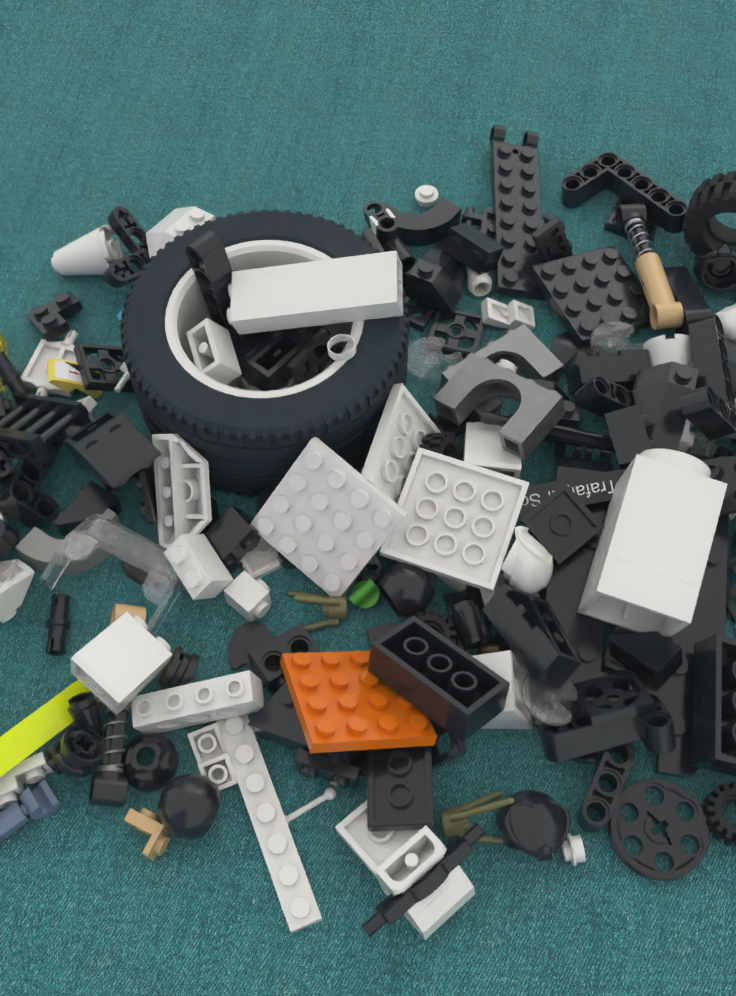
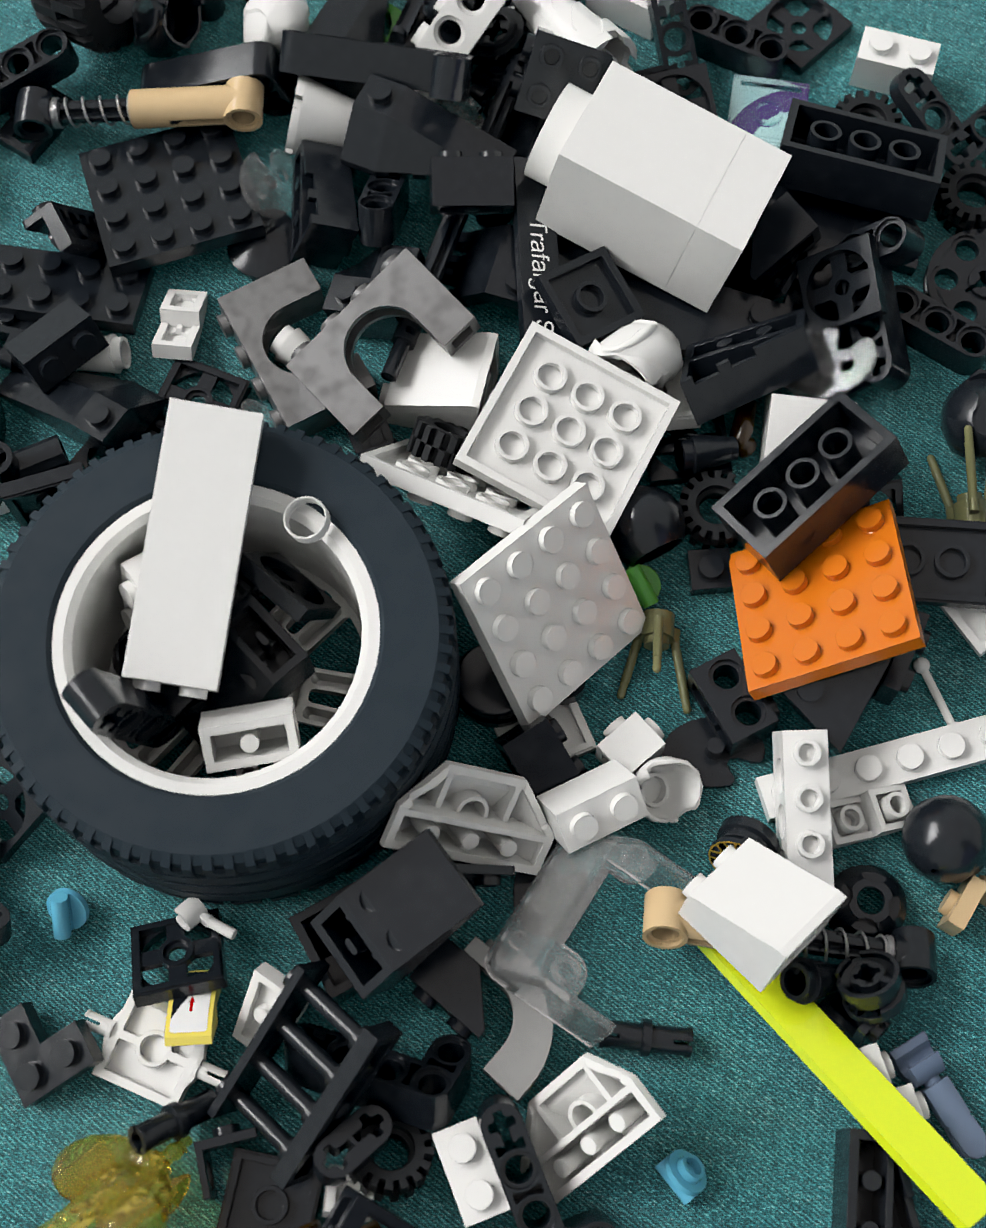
camera: 80 degrees left, 10 degrees up
none -> white hair [634,756,703,823]

